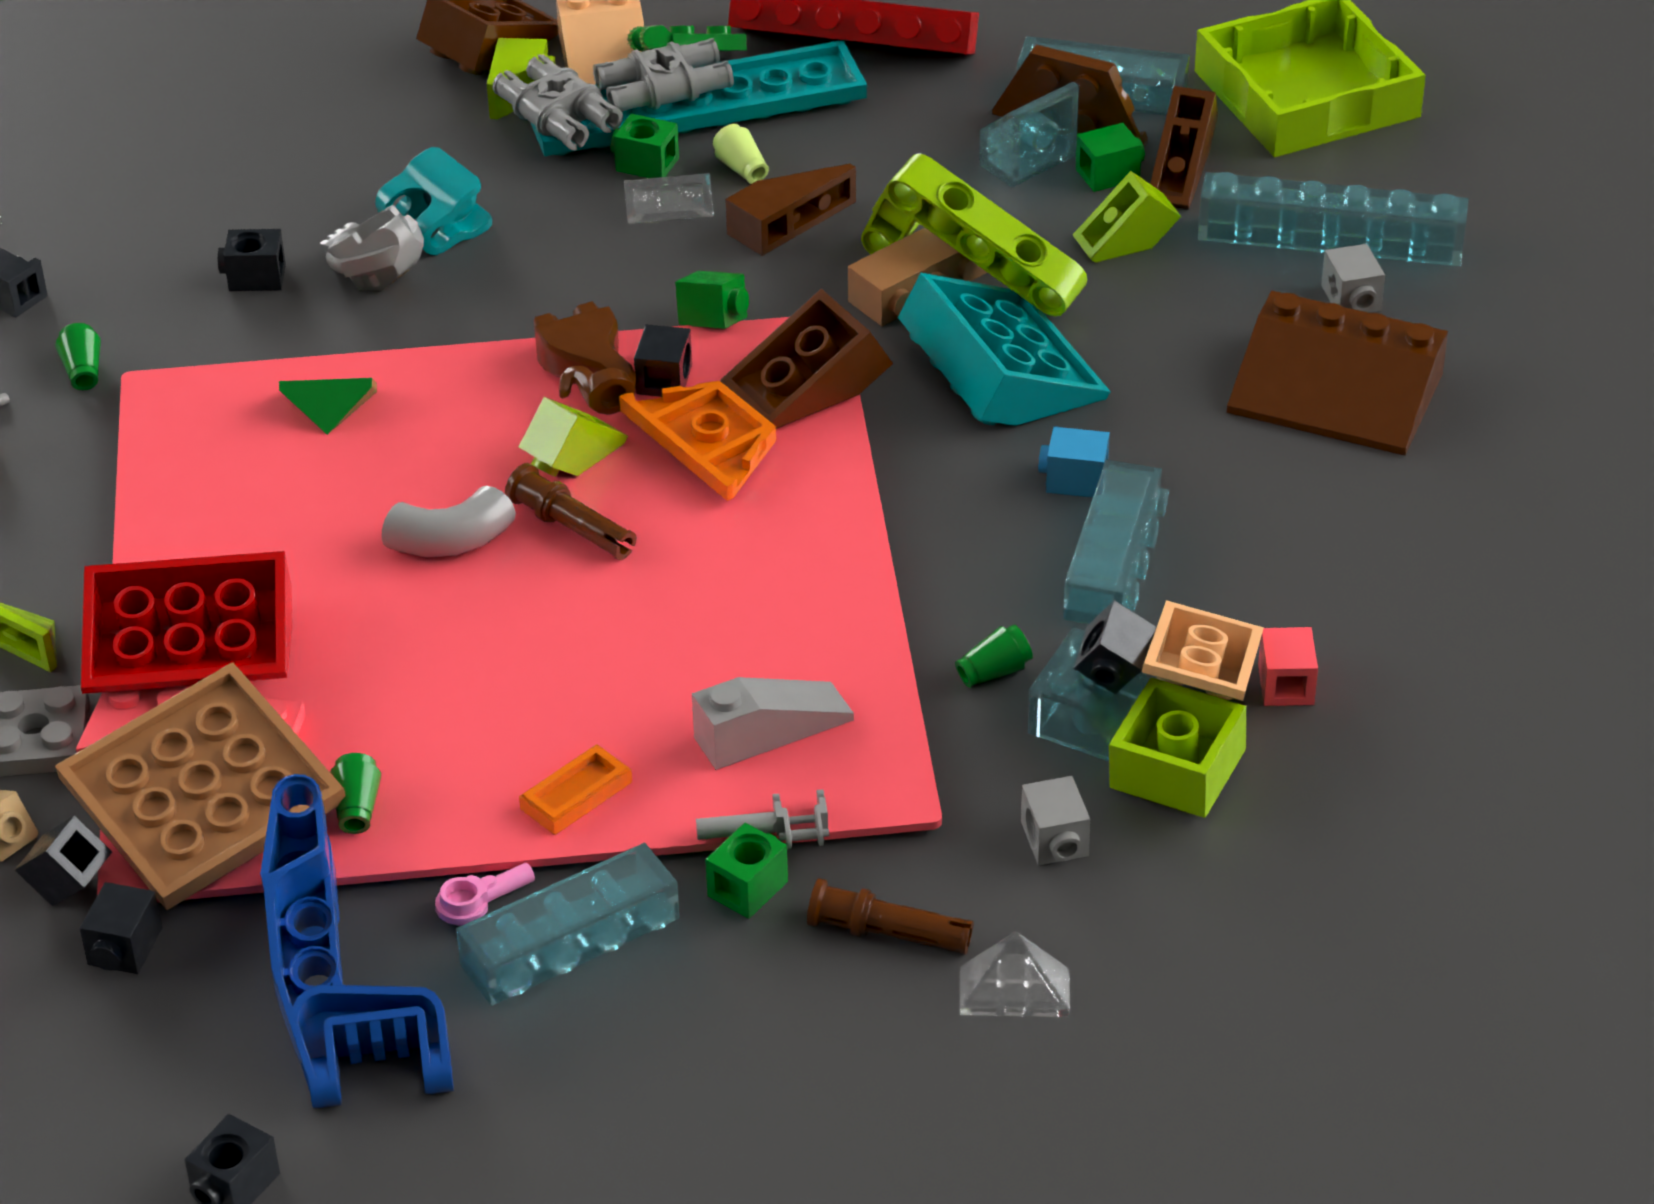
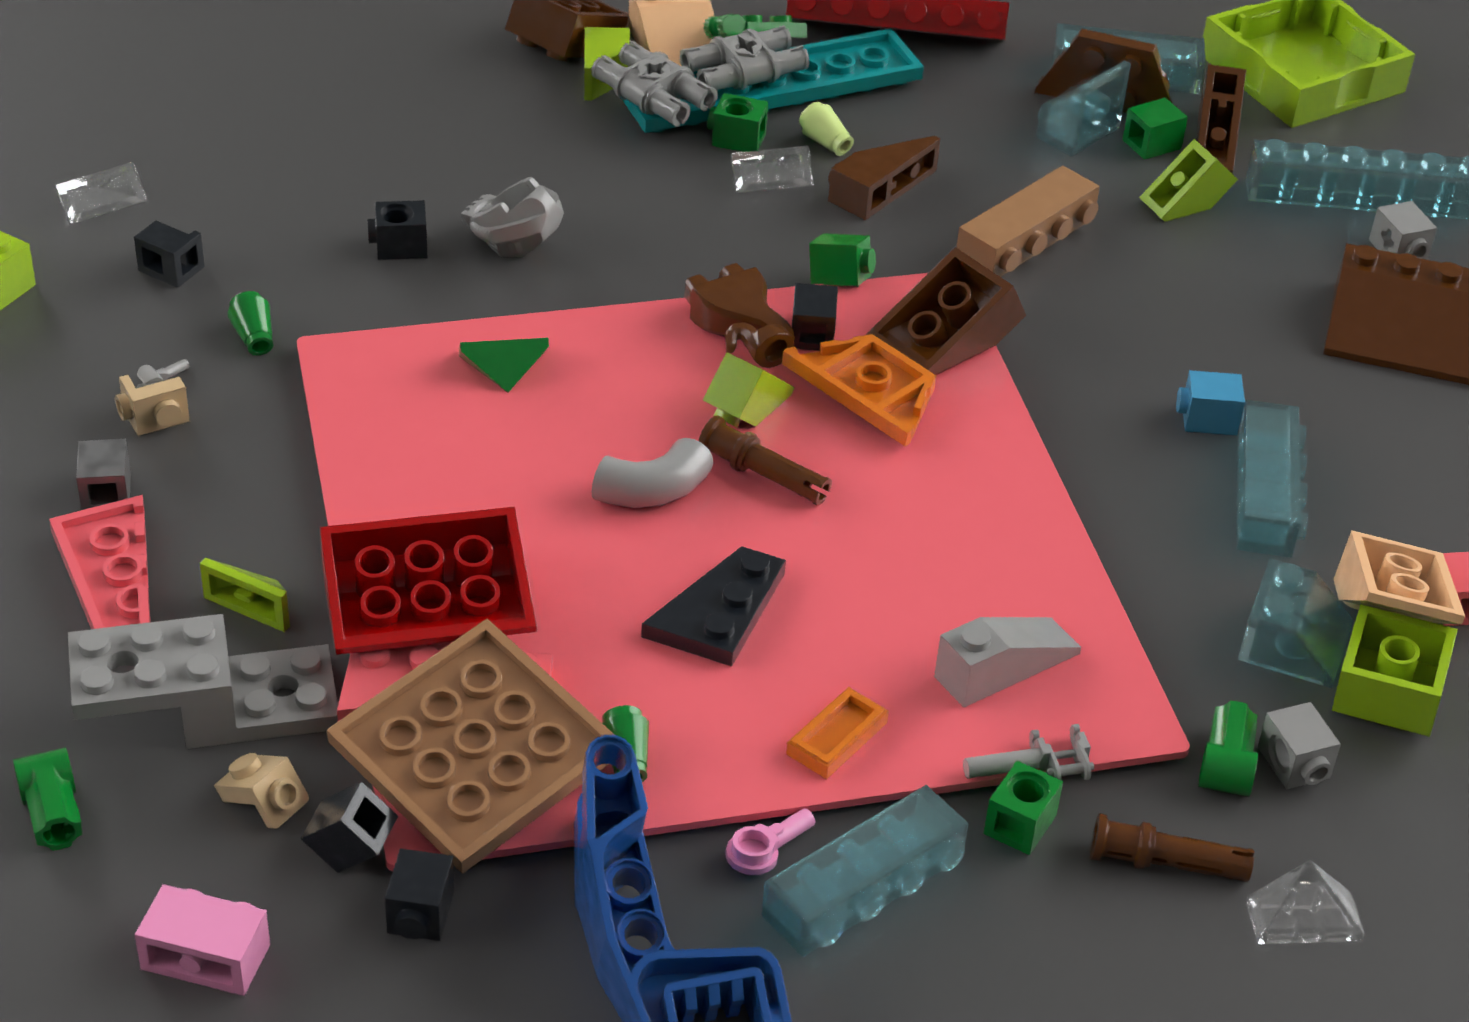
camera: 10 degrees left, 0 degrees up
teal piece [375,147,493,255] -> none
lime beam [861,153,1088,316] -> none
teal slope [898,273,1111,426] -> none
green cone [955,624,1033,688] -> none
black brick [1073,600,1156,695] -> none
none -> black wing [641,546,786,666]
none -> green piece [1198,700,1258,797]

